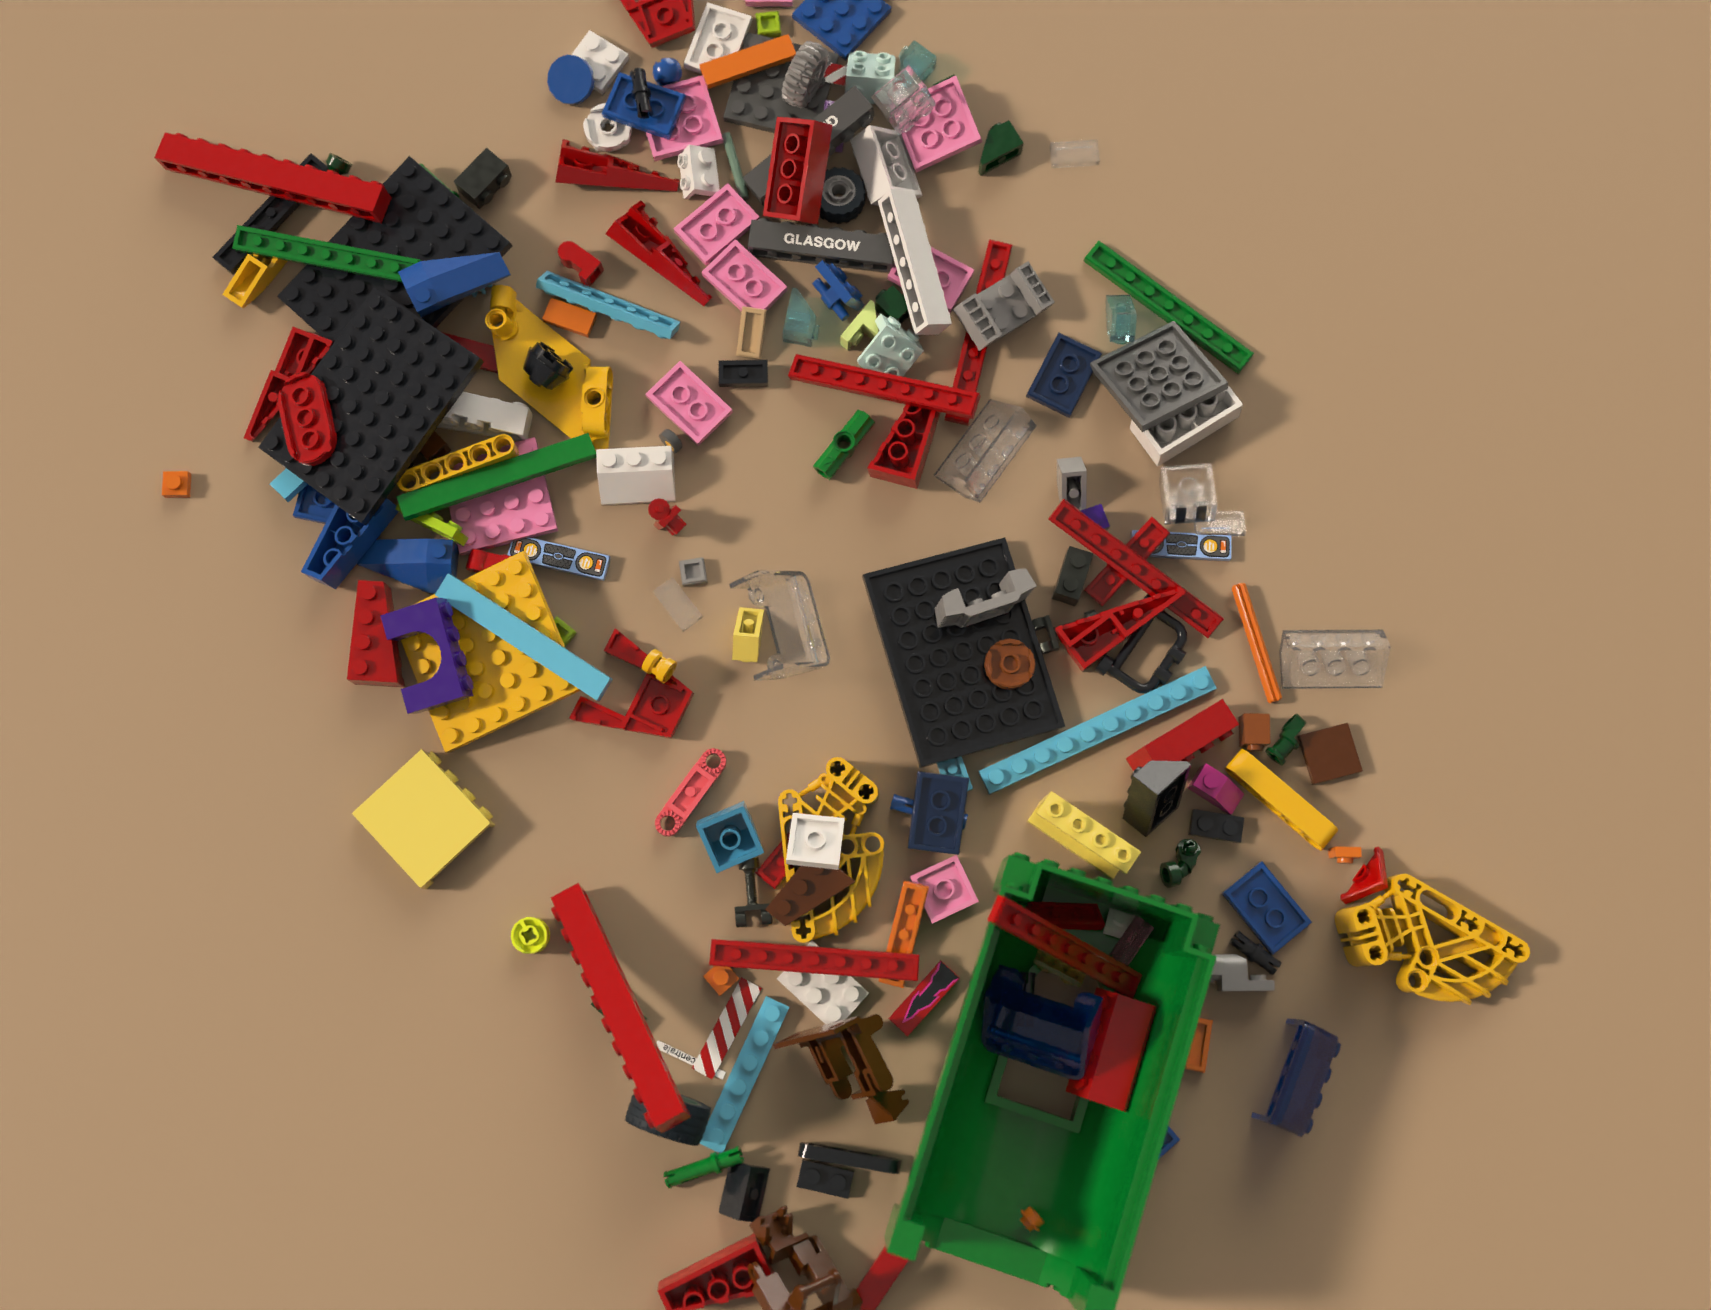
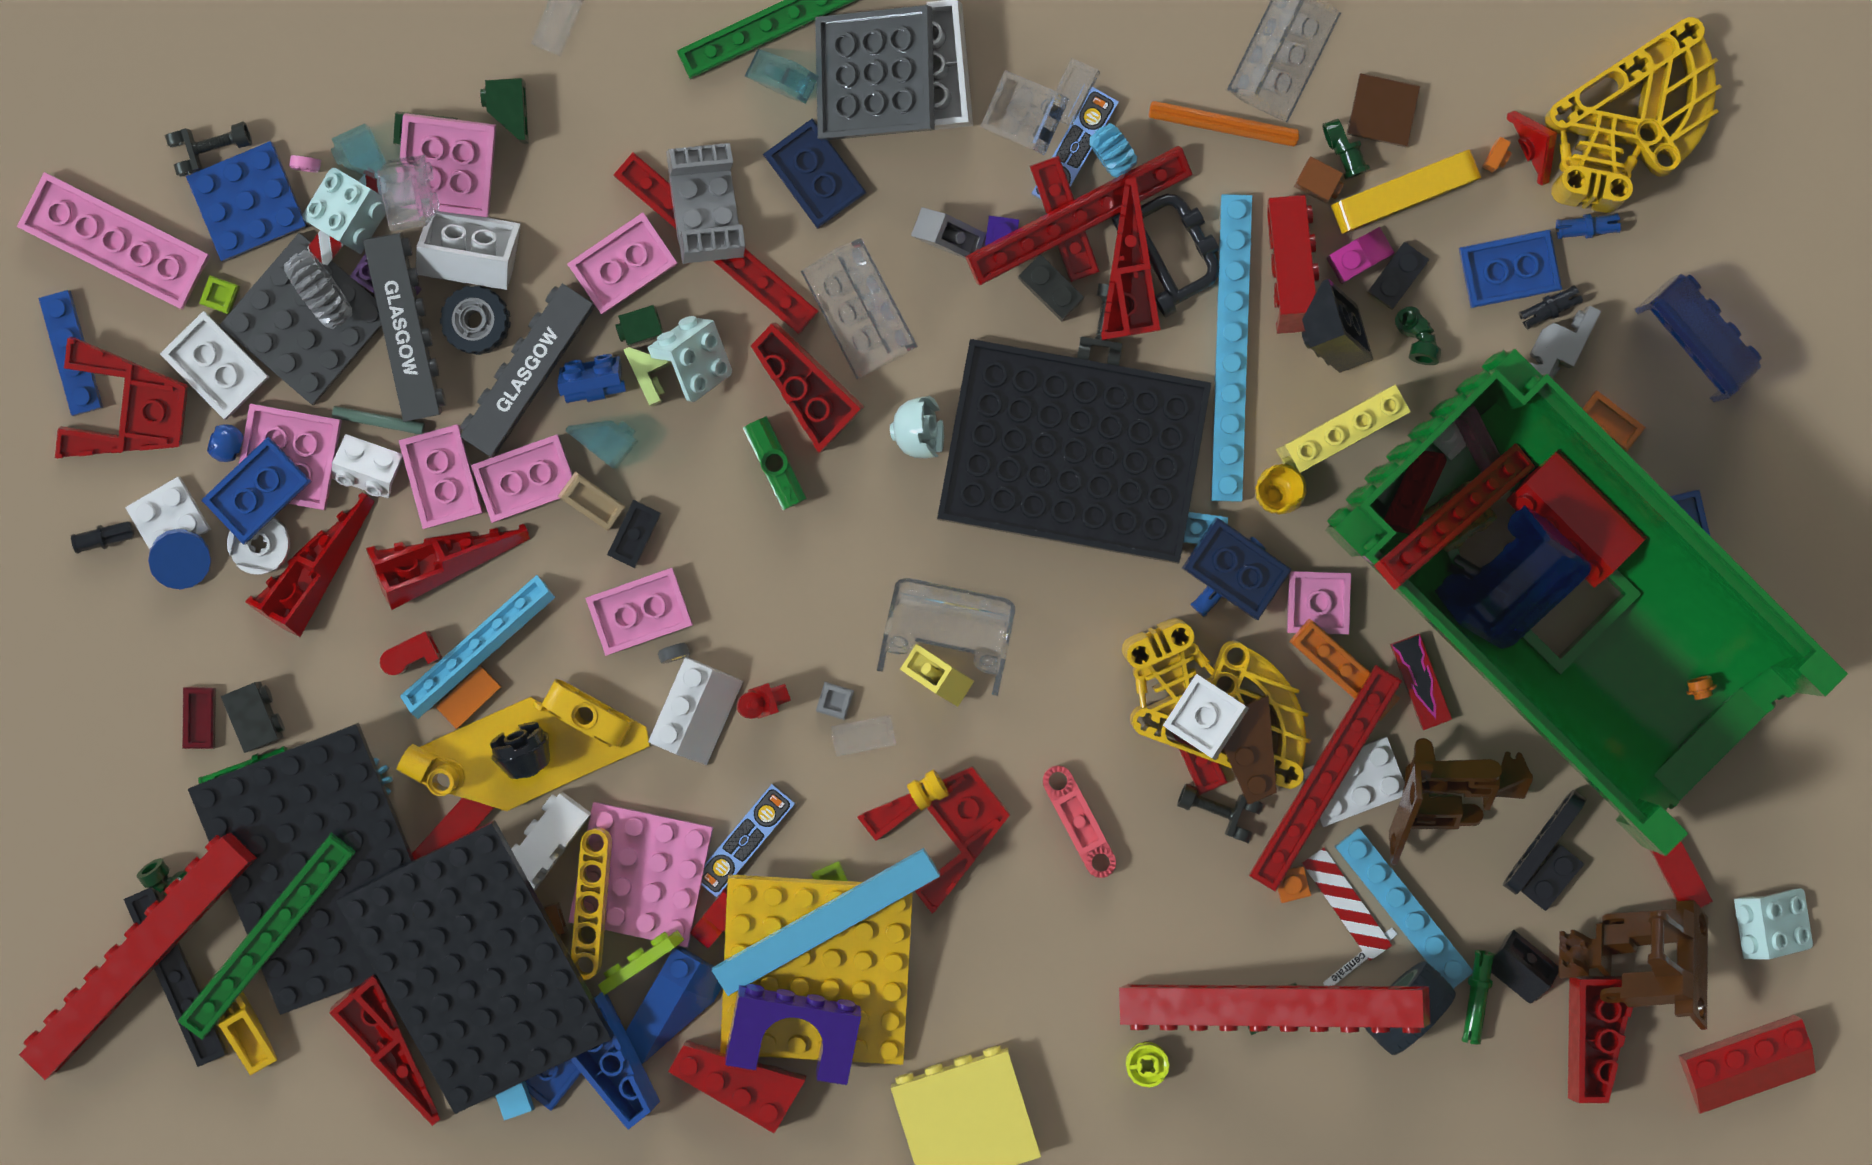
camera: 60 degrees left, 10 degrees up
red tile [277,372,337,466] -> none
green tile [396,433,596,521] -> none
blue wedge [398,252,511,317] -> none
black pin [630,68,653,119] -> none
dark azure slope [696,801,764,873] -> none
orange tile [699,34,796,89] -> none
red slope [763,117,833,225] -> none
red tile [788,354,981,419] -> none
white brick [878,189,952,335] -> none
light grey plate [935,569,1037,628] -> none
dark orange tile [984,638,1036,690] -> none
none -> black axle [71,521,134,553]
none -> dark red tile [182,687,216,749]
none -> bright pink tile [289,155,321,173]
none -> light aqua cylinder [890,396,944,459]
none -> medium azure gear [1090,123,1137,178]
none -> yellow hair [1255,463,1307,515]
none -> blue pin [1556,213,1621,239]

